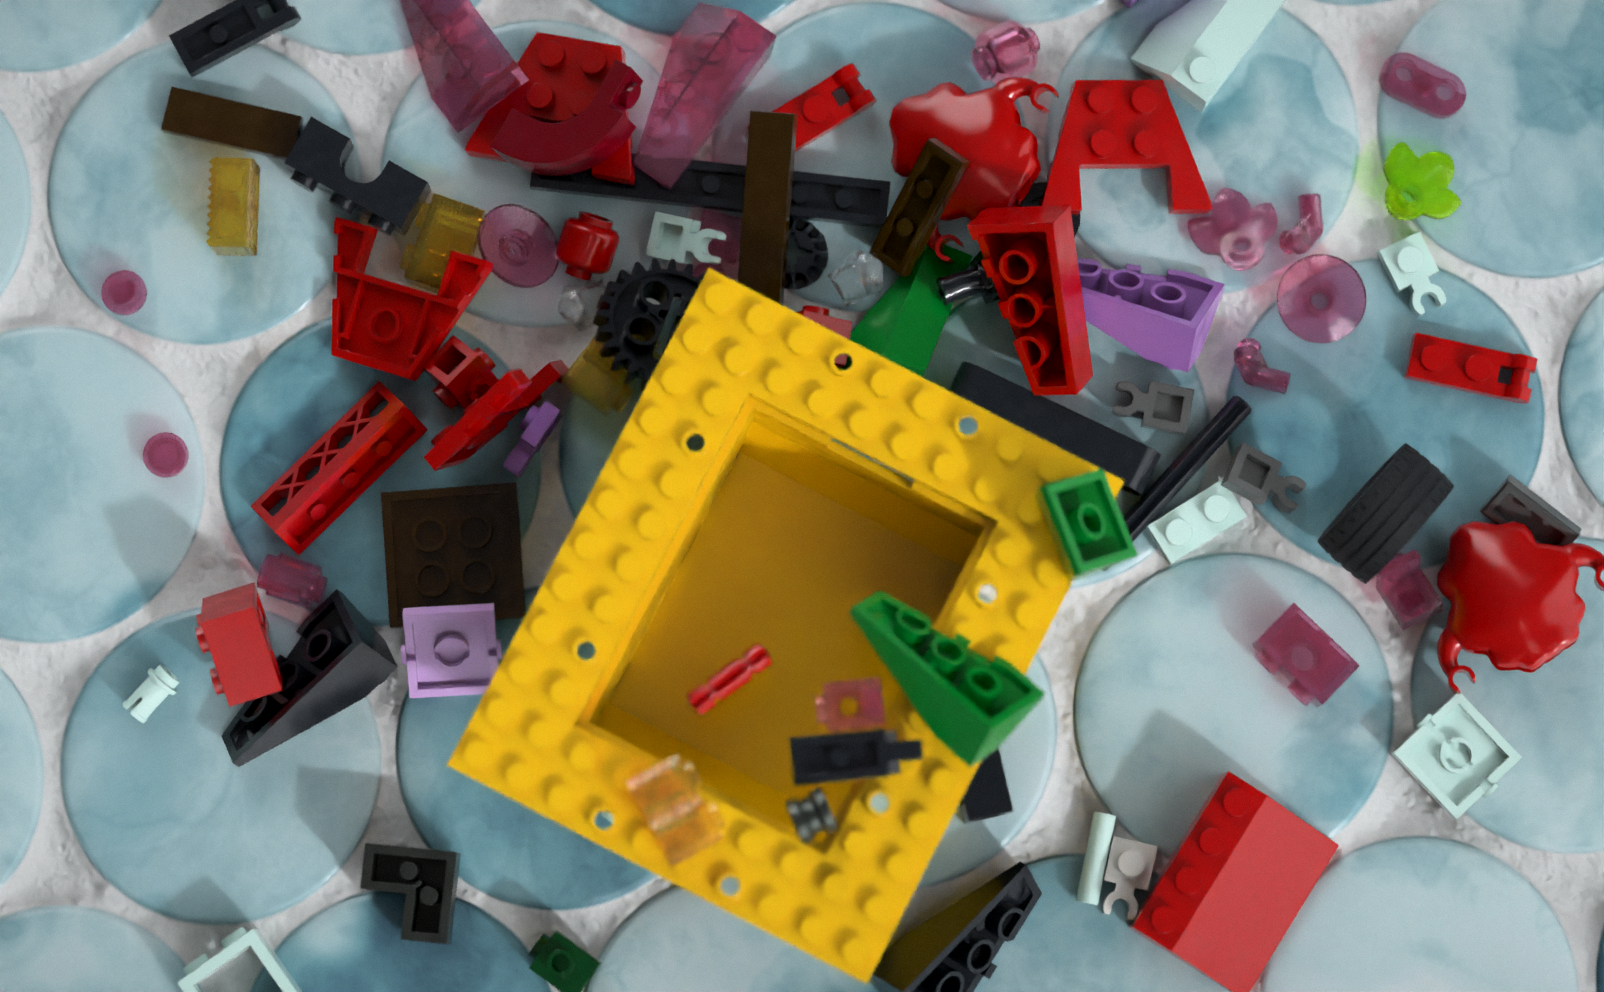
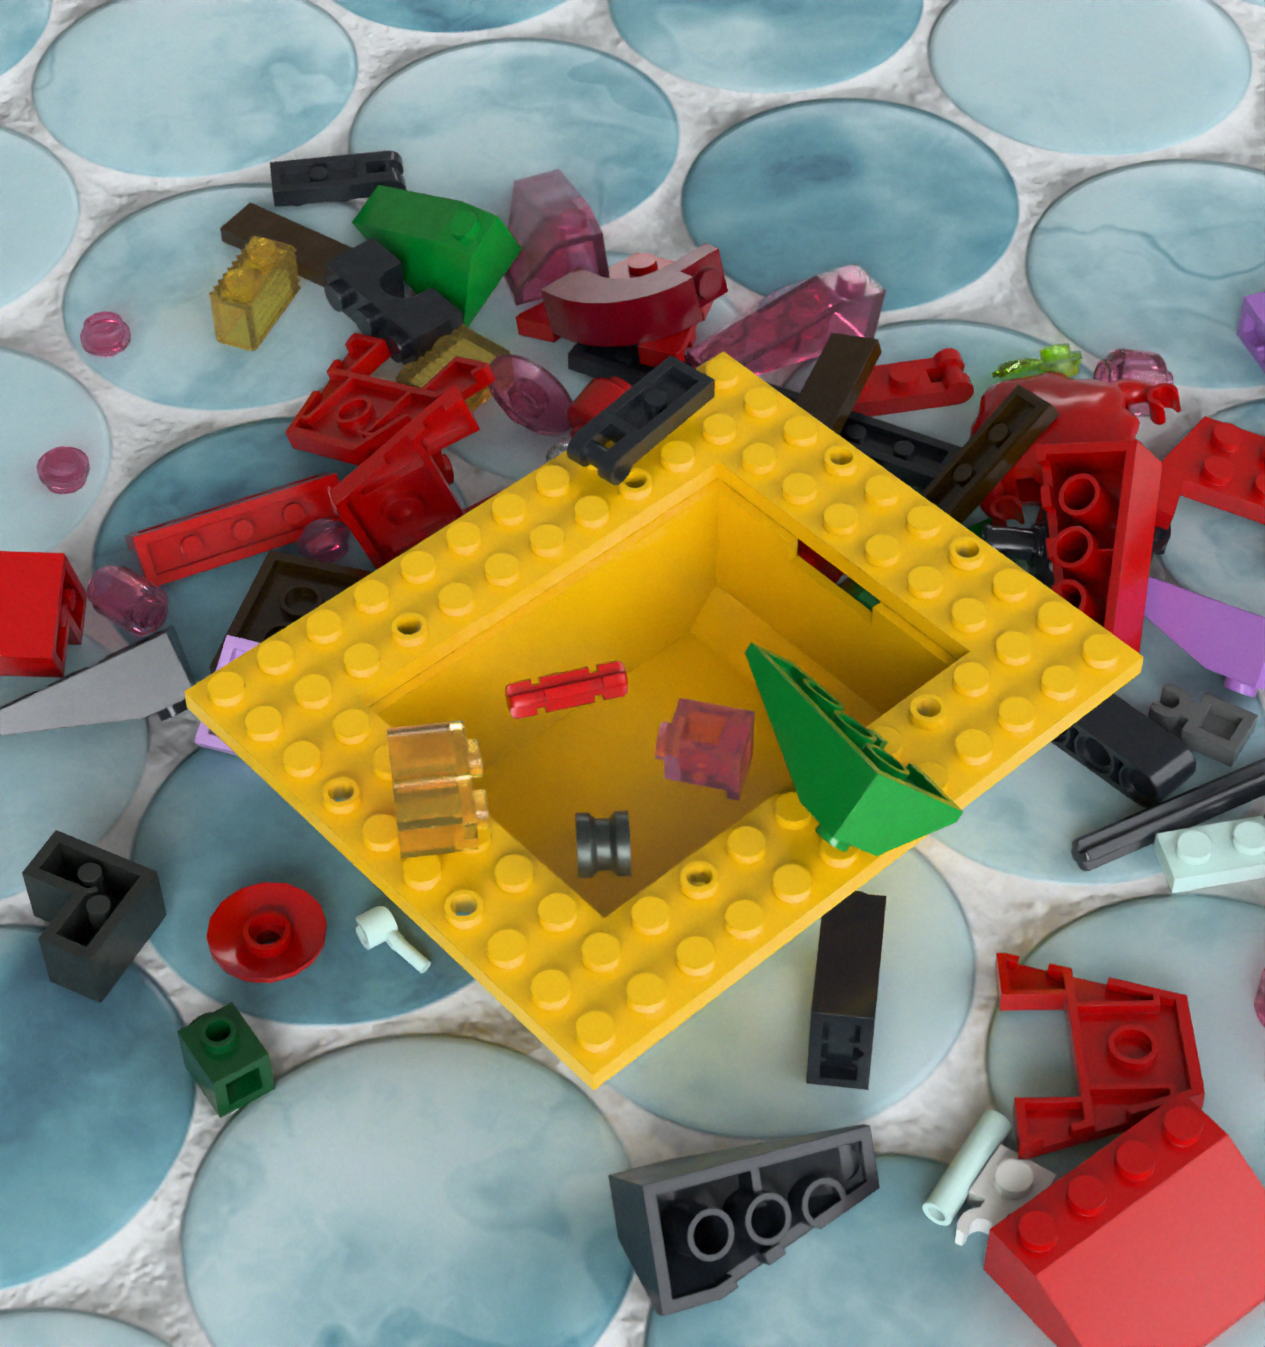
camera: 25 degrees right, 35 degrees down
black hinge [789,729,924,786] -> none
green slope [1034,468,1138,583] -> none
none -> red dish [206,882,328,983]
none -> clear pink plate [297,518,350,563]
none -> green wedge [352,185,522,327]
none -> black plate [567,355,715,485]
none -> clear neon green plate [992,343,1083,378]
none -> red wing [994,953,1205,1159]

